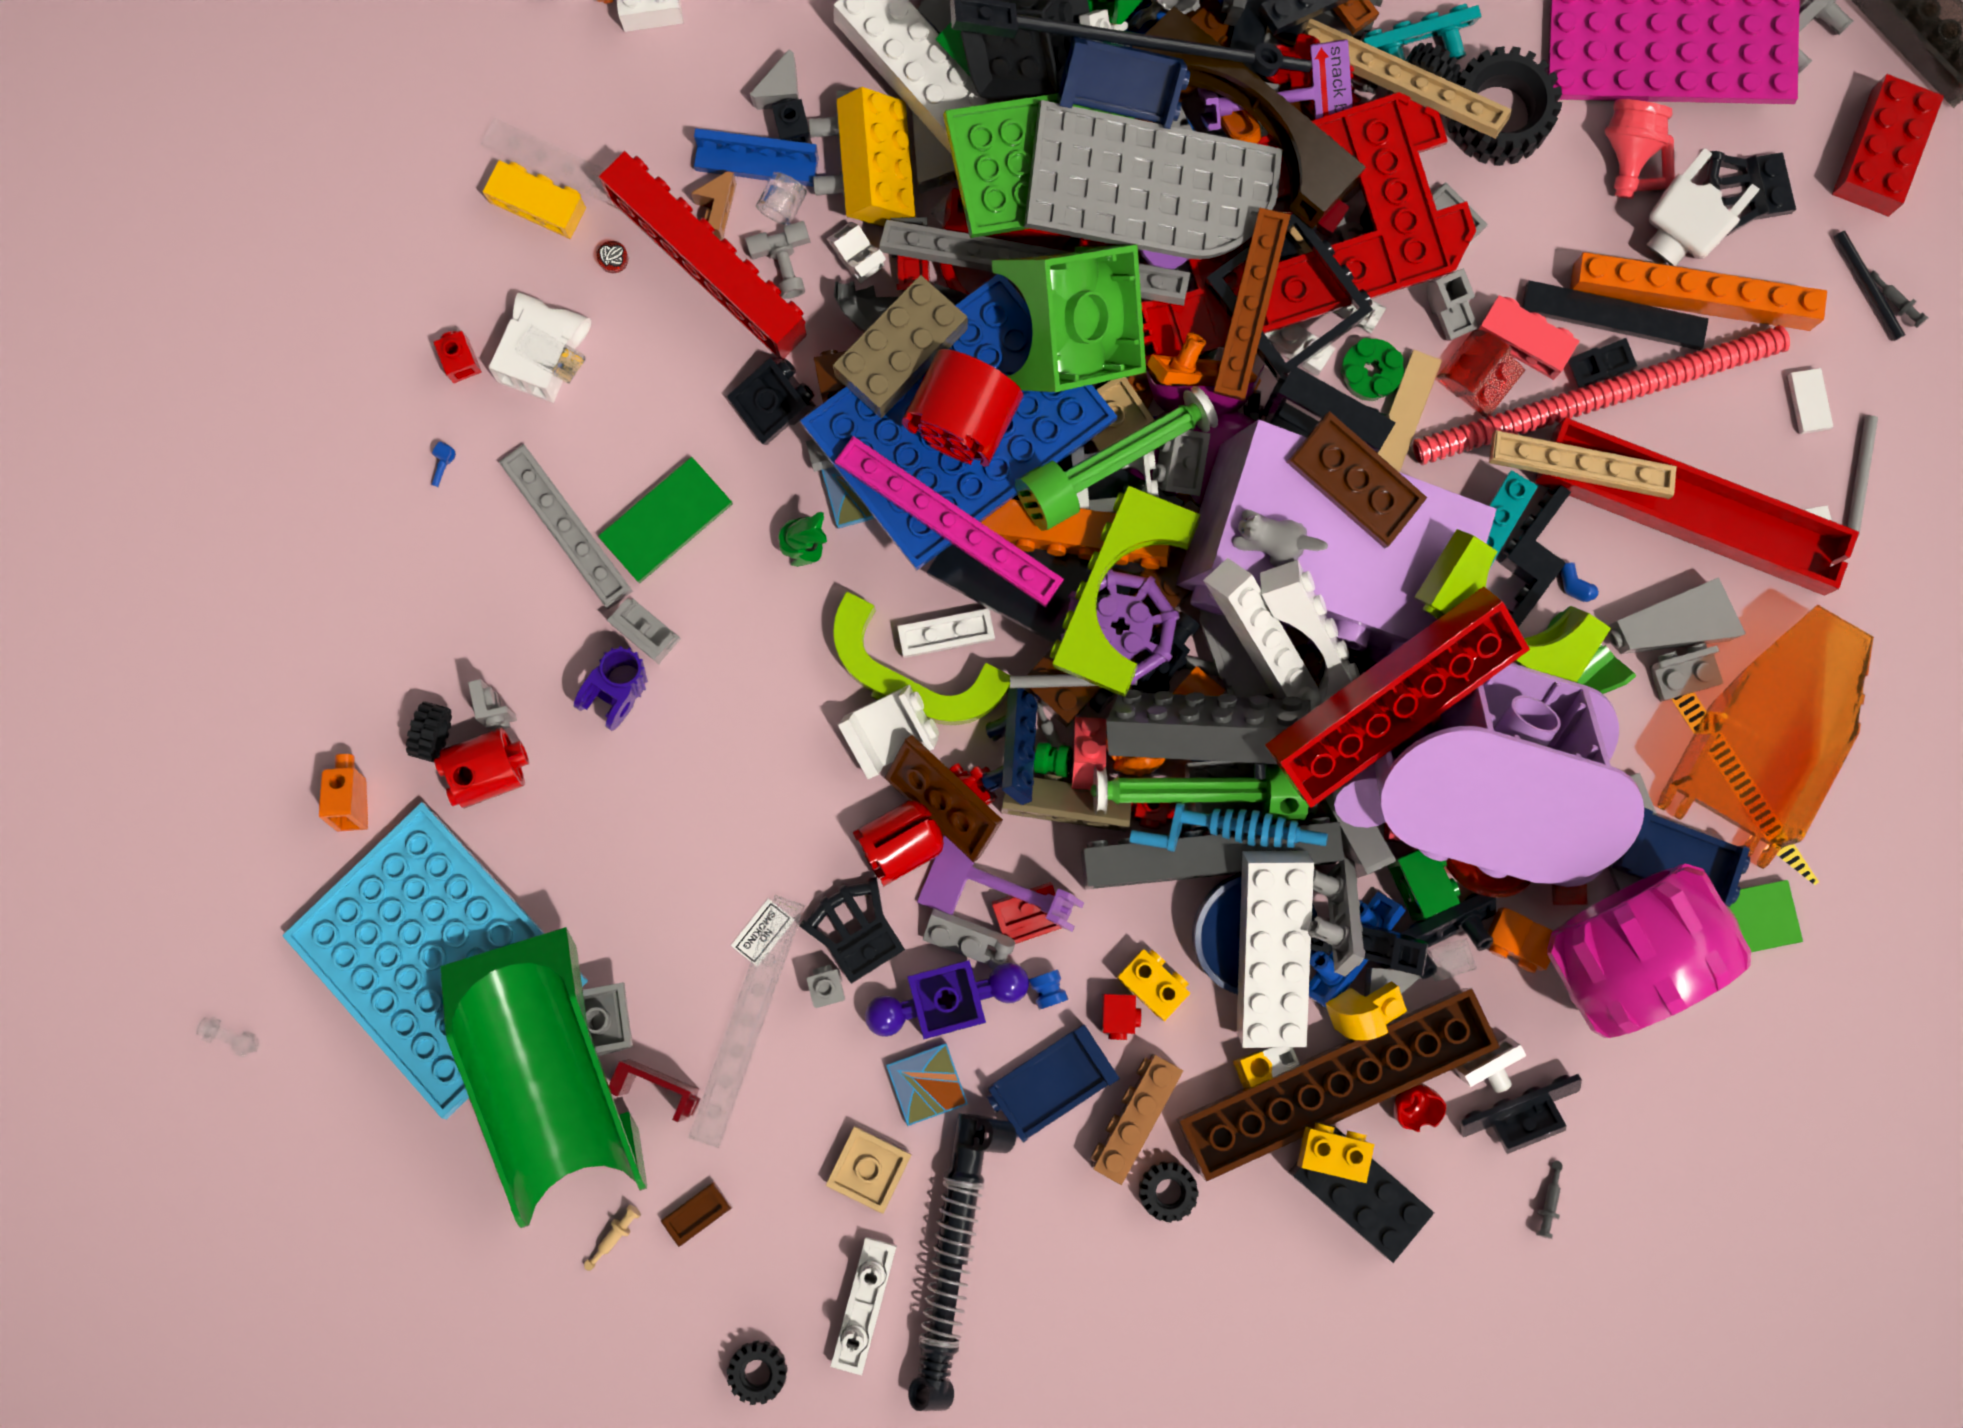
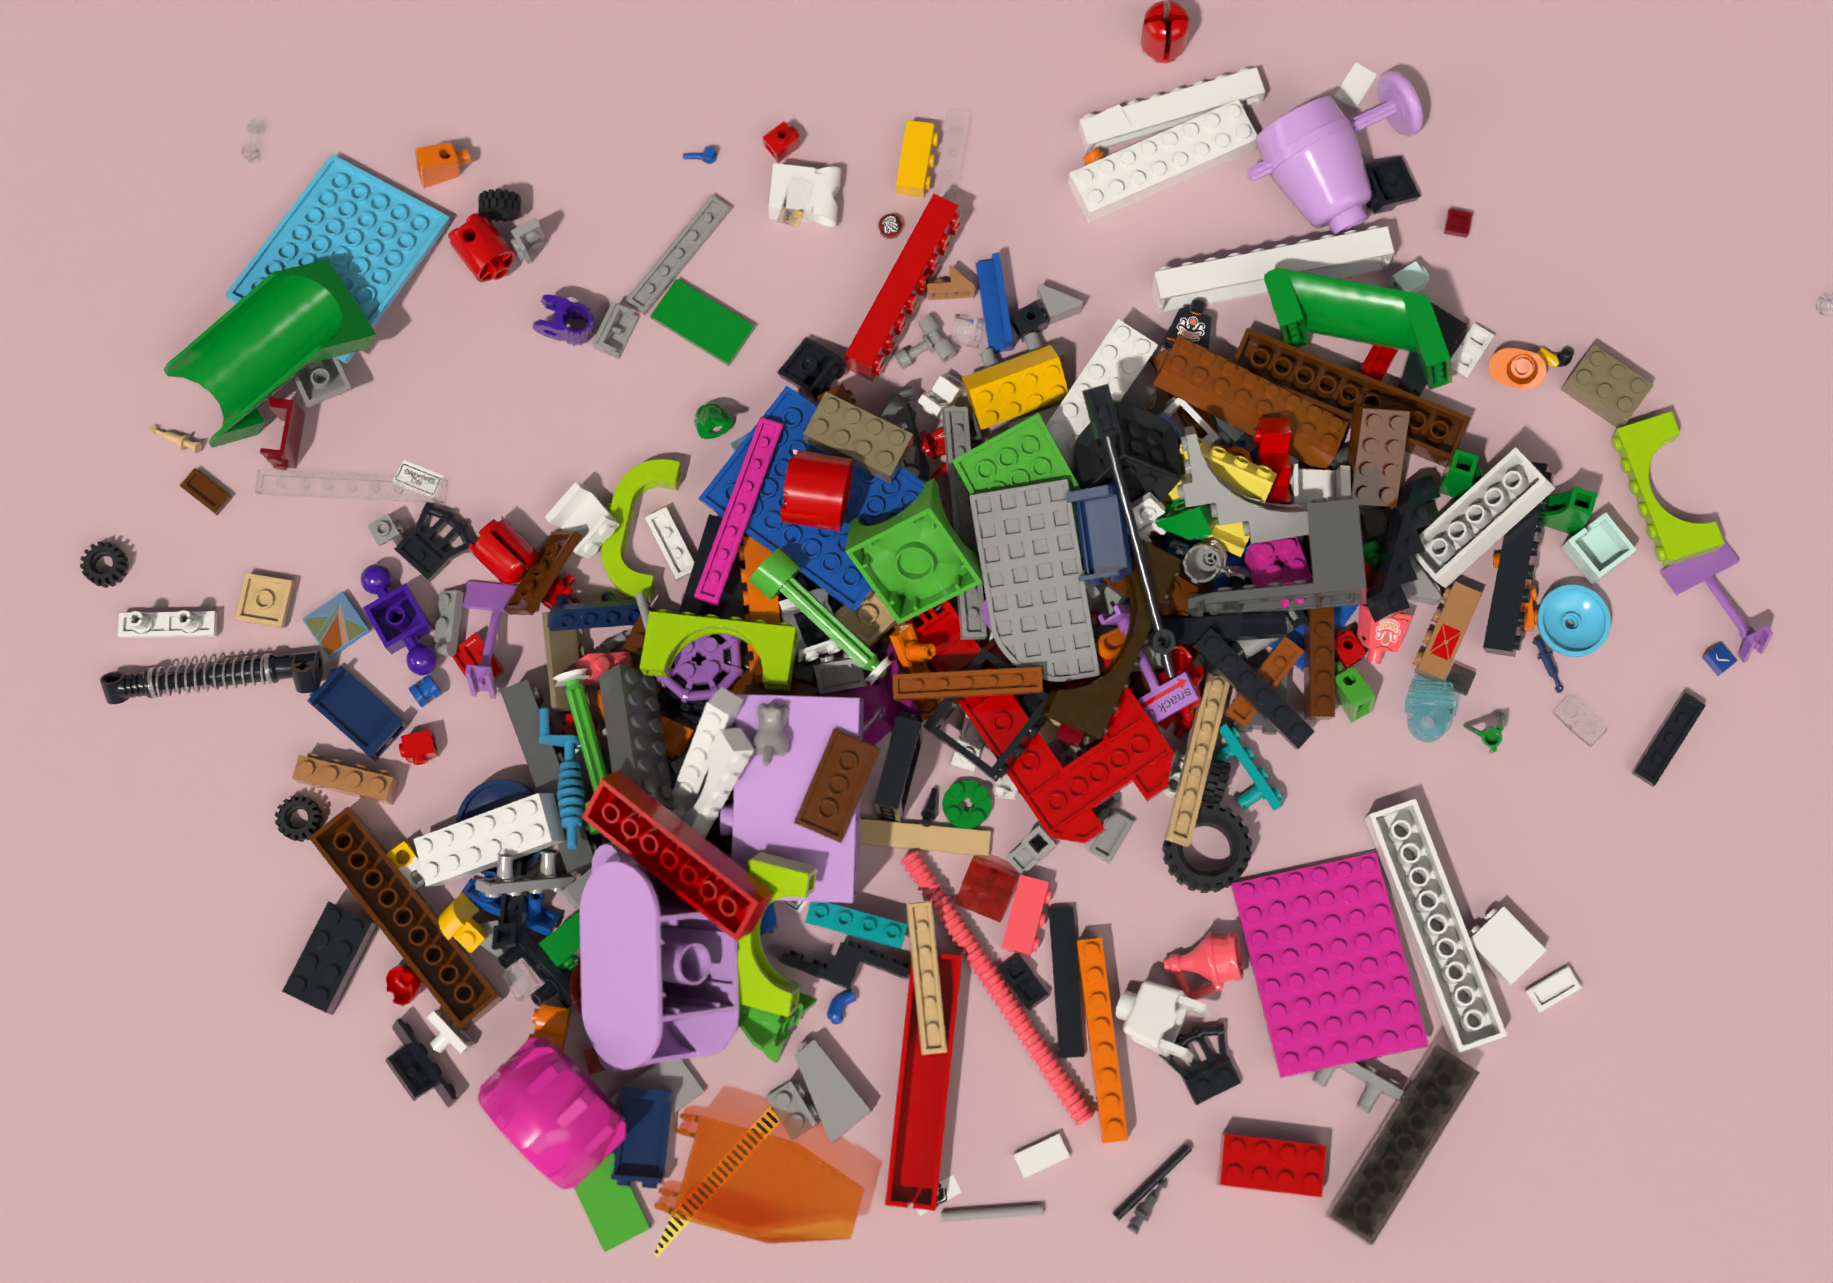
camera: 80 degrees right, 5 degrees down
green wheel [1034,742,1073,777] -> none
yellow brick [1116,949,1191,1021] -> none
yellow brick [1297,1123,1375,1183] -> none
dark grey piece [1536,1161,1563,1239] -> none

